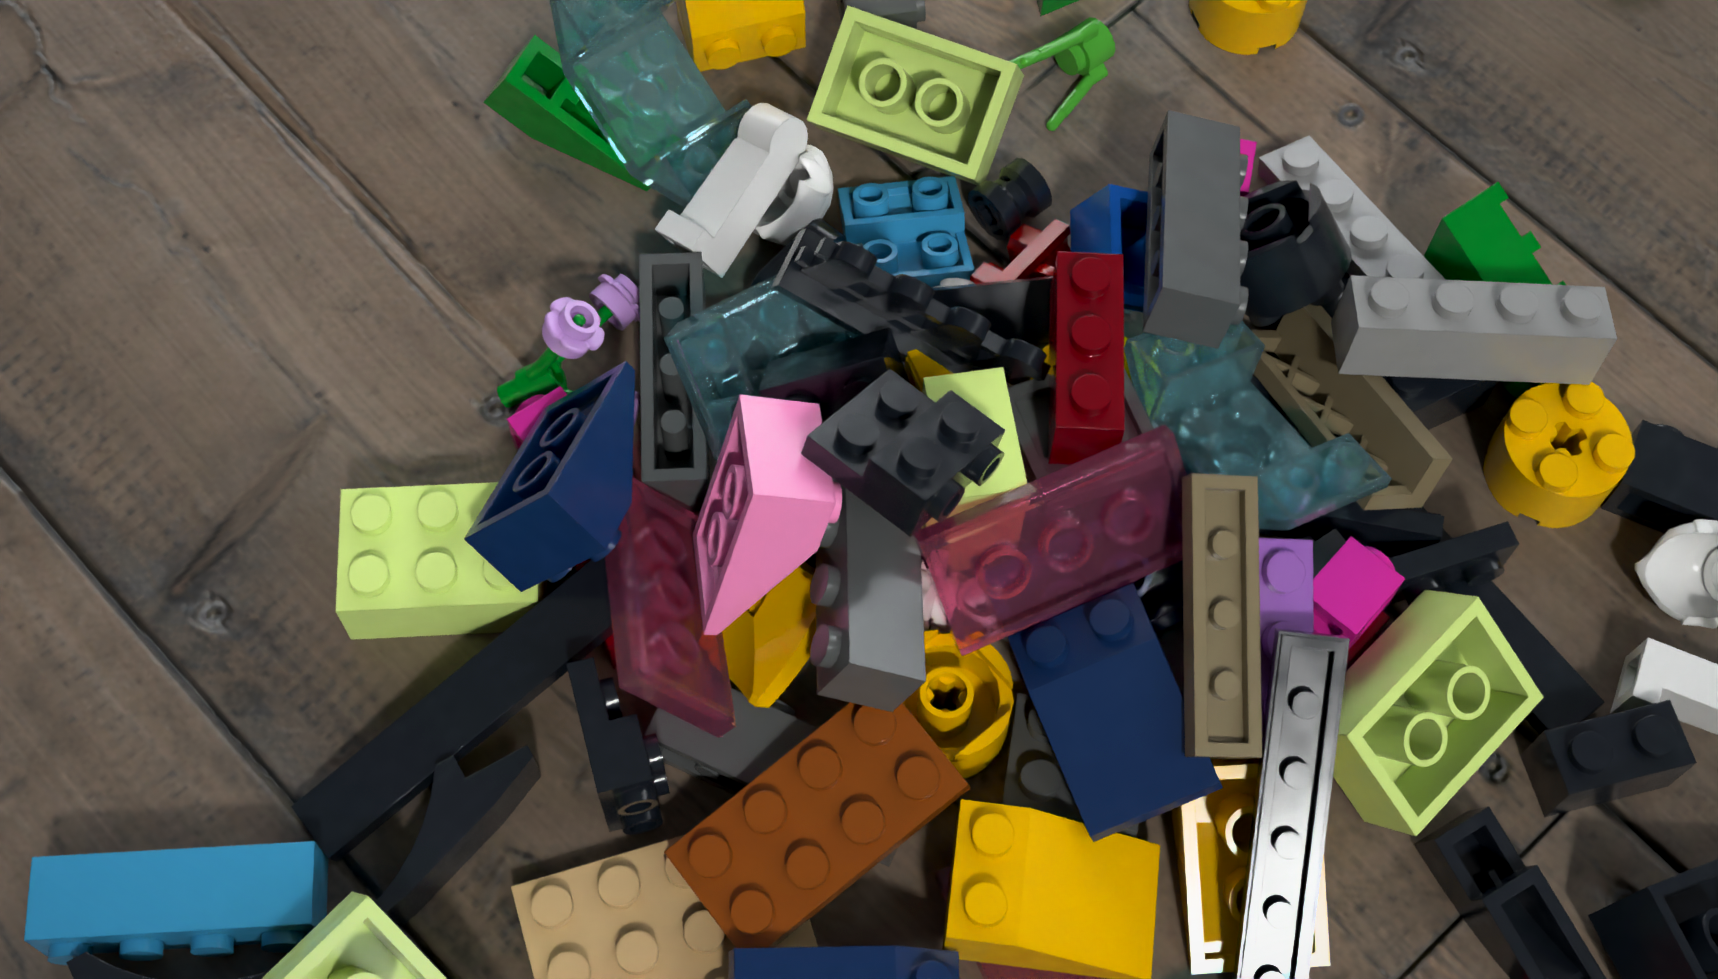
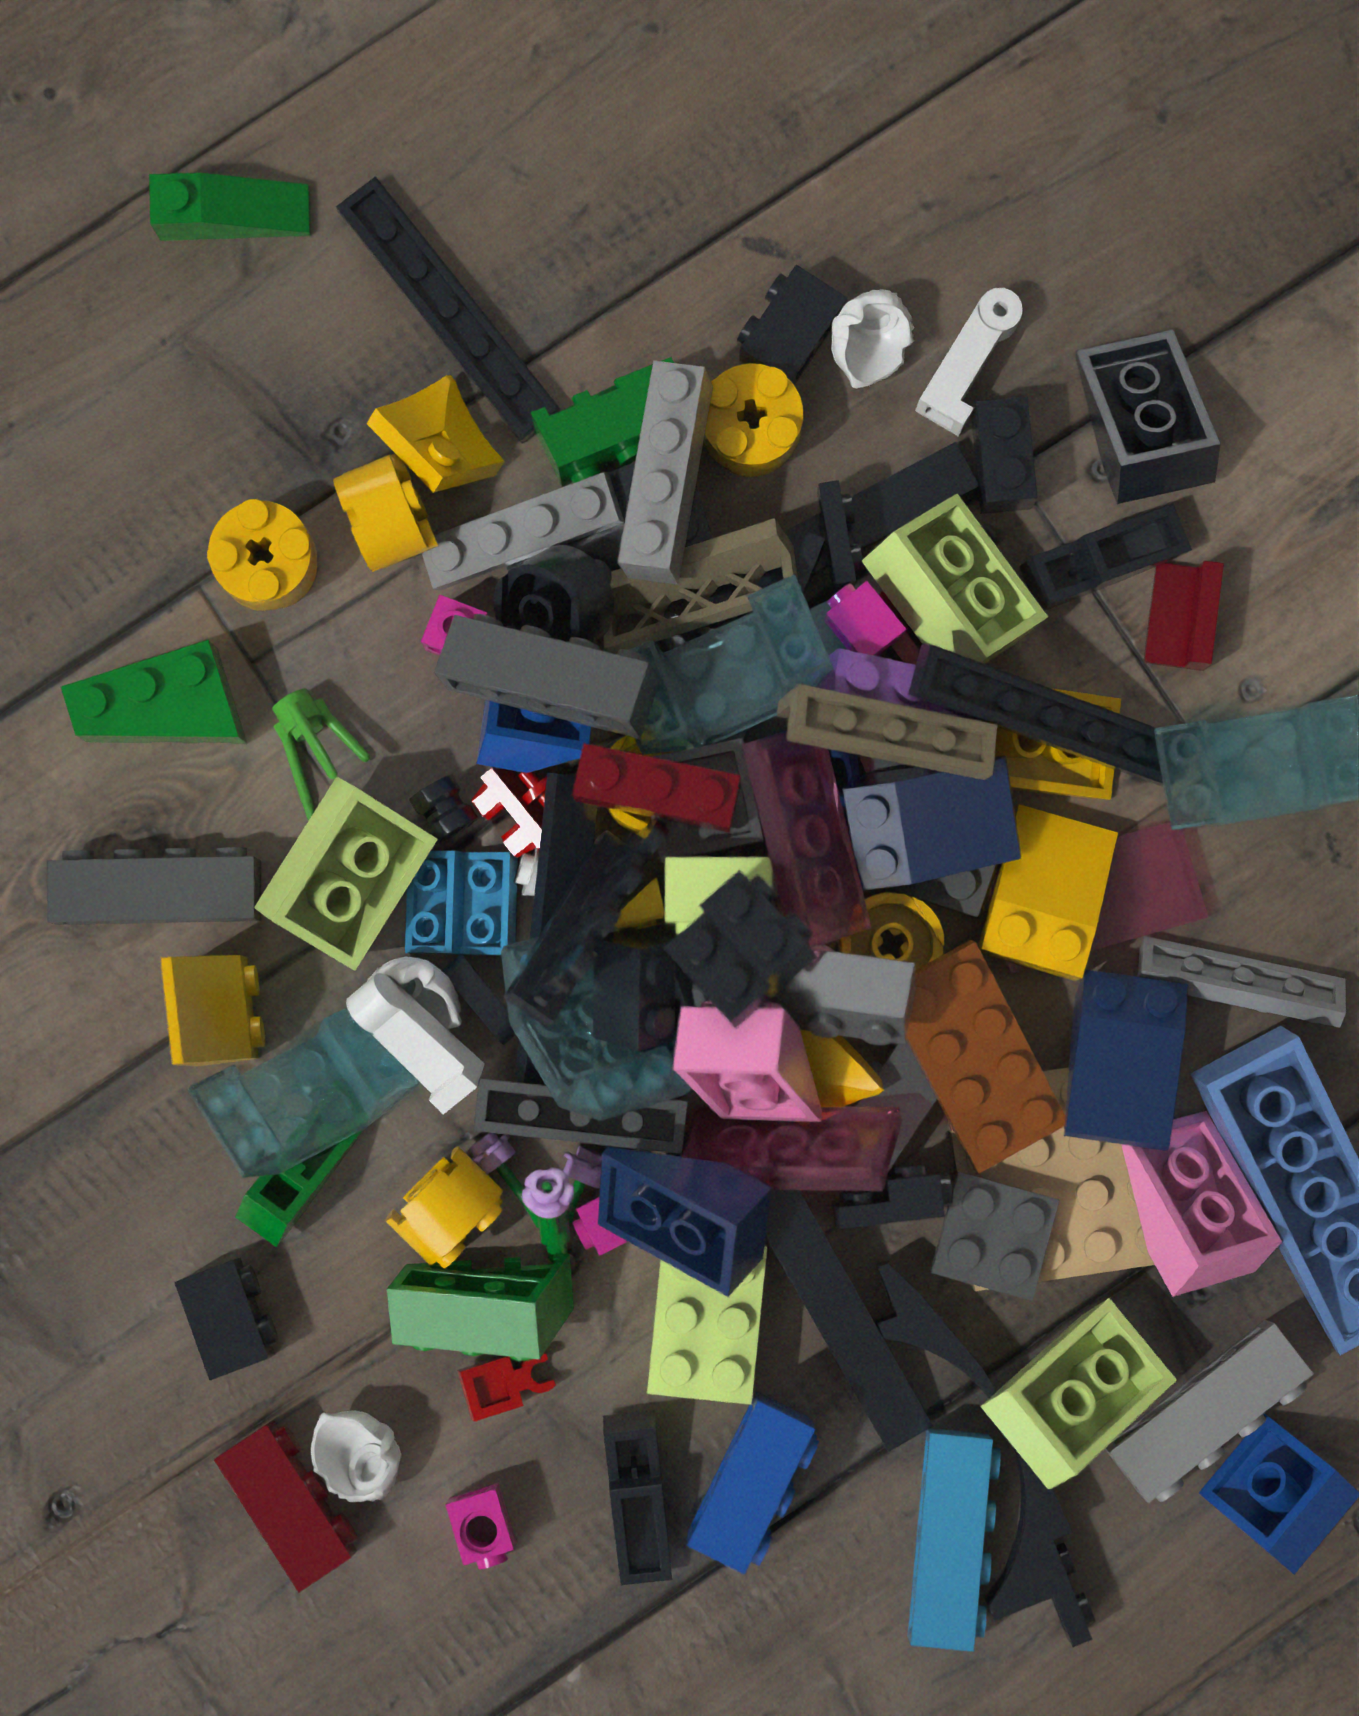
camera: 75 degrees left, 20 degrees up
none -> black brick [174,1257,279,1381]
none -> dark red brick [213,1420,358,1593]
none -> white hair [311,1410,401,1502]
none -> yellow brick [333,453,439,572]
none -> black tile [336,176,561,444]
none -> yellow plate [366,375,505,493]
none -> yellow brick [385,1146,503,1269]
none -> wedge [387,1254,574,1361]
none -> dark pink brick [445,1483,517,1569]
none -> red plate [457,1353,556,1422]
none -> black slope [603,1410,672,1585]
none -> blue brick [687,1391,819,1575]
none -> dark grey plate [930,1171,1059,1301]

